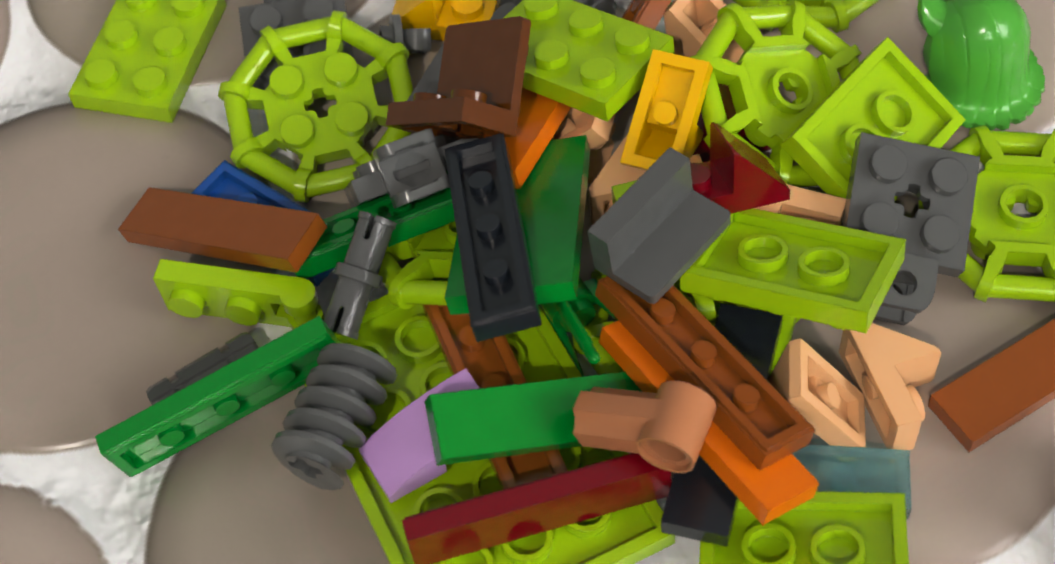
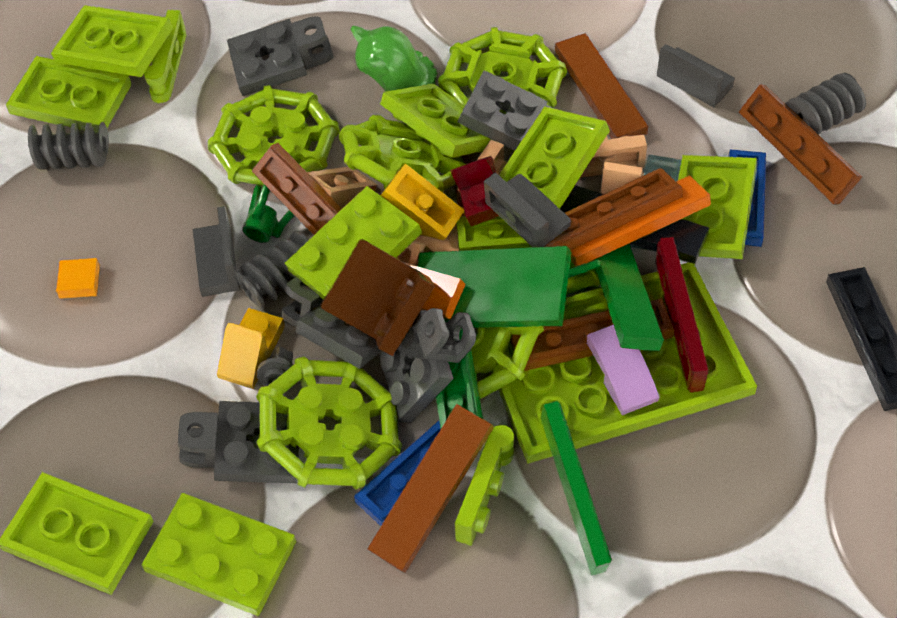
camera: 85 degrees left, 0 degrees up
dark grey axle [146,332,259,405] -> none
dark grey piece [271,343,398,491] -> none
dark grey pin [323,211,397,340] -> none
black tile [444,133,542,342] -> none
nougat piece [573,381,717,473] -> none

